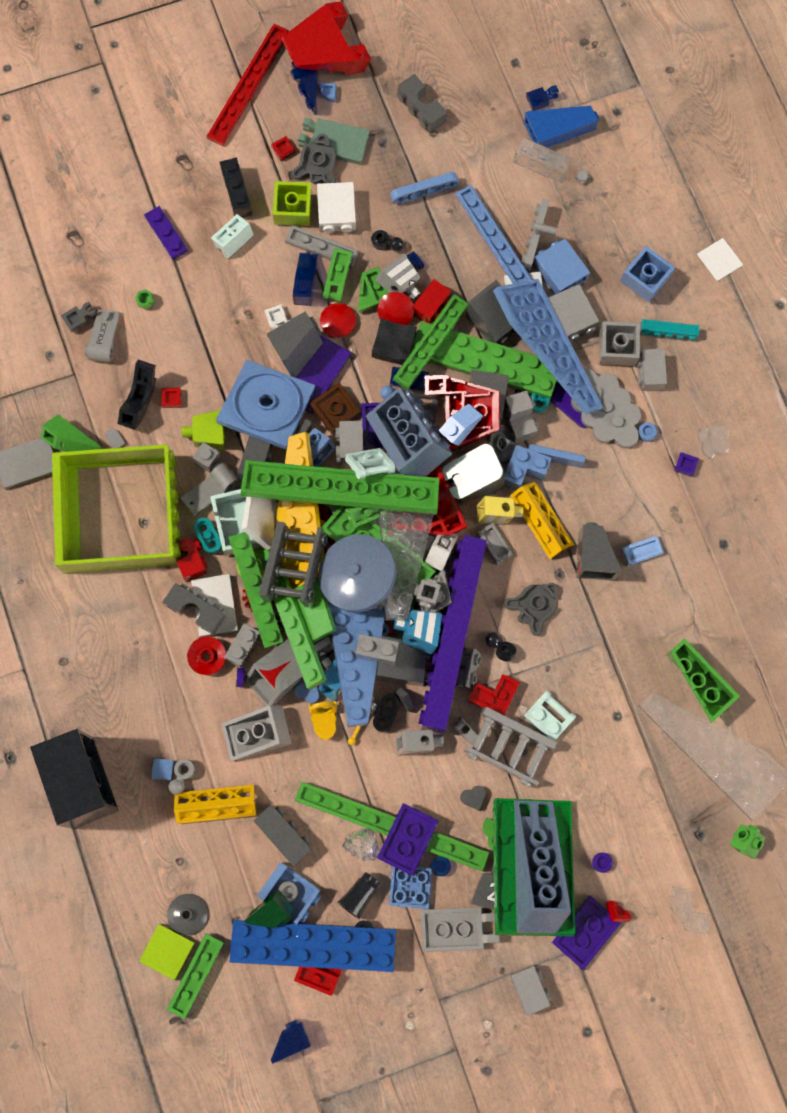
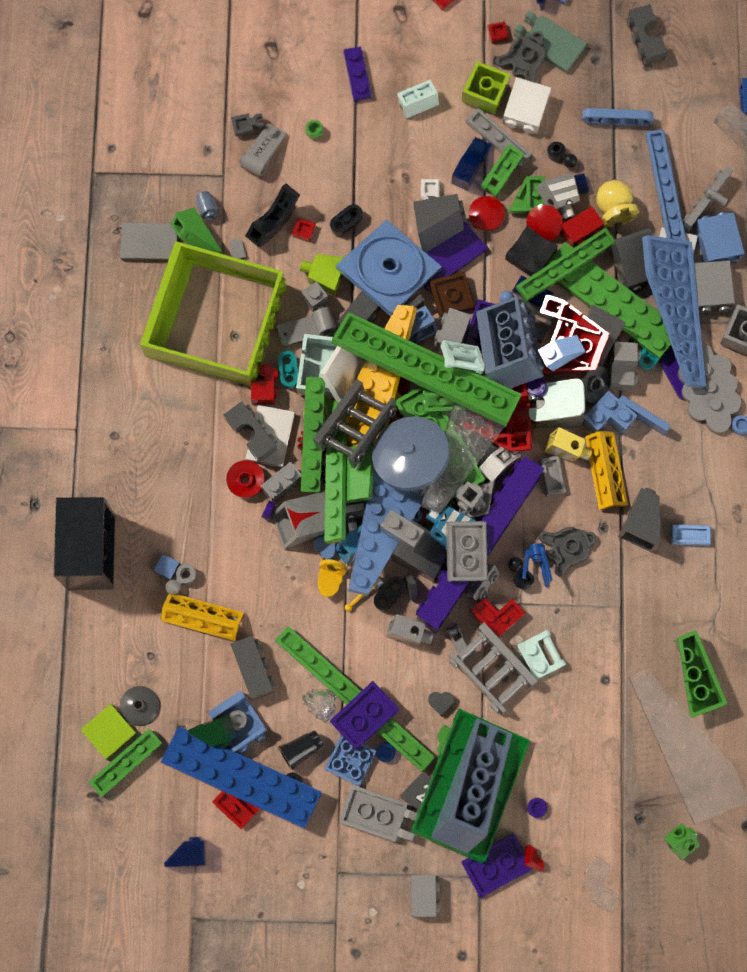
camera: 25 degrees right, 0 degrees up
black arch [219,157,252,218] -> none
light grey slope [221,705,292,762] -> none
none -> sand blue brick [196,191,219,220]
none -> black plate [330,204,363,235]
none -> light grey tile [446,521,488,581]
none -> blue plant [522,543,553,587]
none -> dark purple tile [527,378,547,397]
none -> light yellow tile [596,180,639,228]

